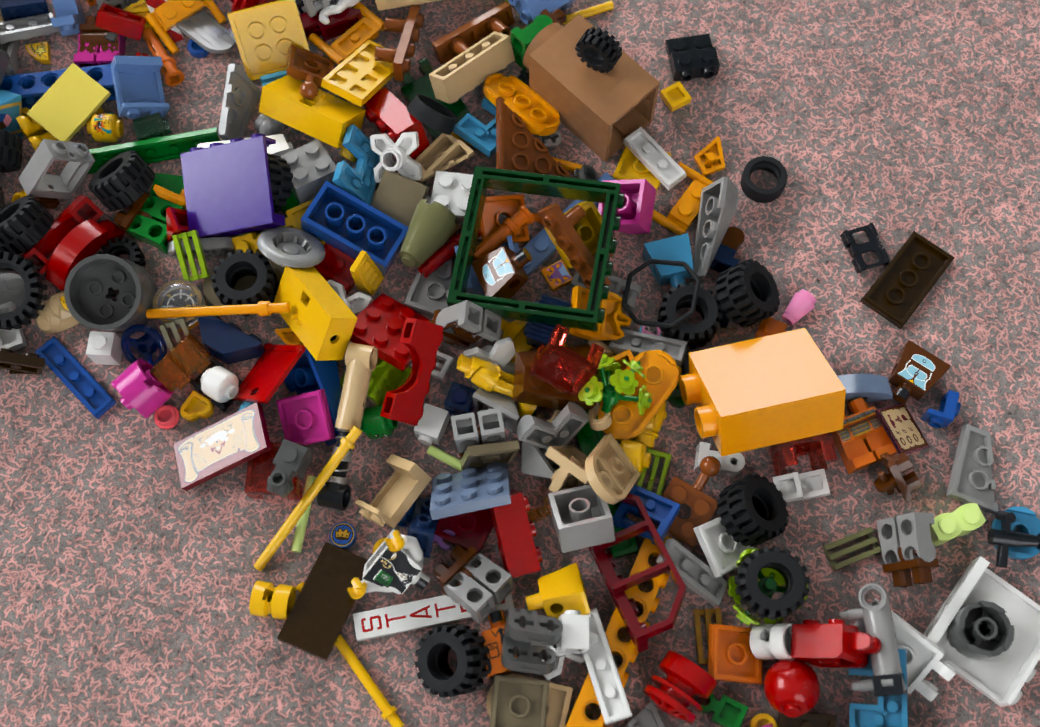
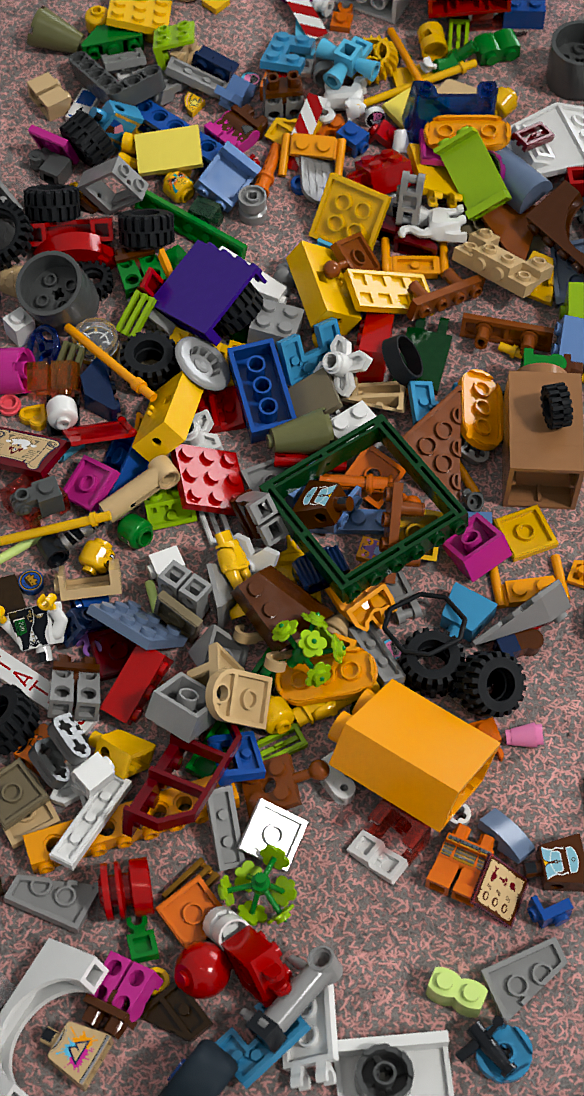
camera: 45 degrees right, 10 degrees down
red slope [95,3,147,41] -> none
light grey wing [218,64,262,141] -> none
yellow slope [350,250,384,295] -> none
red arch [380,317,444,426] -> none
tan brick [429,31,515,104] -> none
clear blue brick [444,381,477,416] -> none
light grey brick [517,402,590,450] -> none
clear red panel [528,324,605,397] -> none
white tile [623,127,687,191] -> none
black tyre [717,474,789,547] -> none
black tyre [734,546,810,620] -> none
olive tile [822,527,881,571] -> none
reddish brown hips [874,452,923,503] -> none
light grey hips [876,512,939,587] -> none
none -> yellow head [78,538,115,576]
none -> light grey wheel [238,185,267,226]

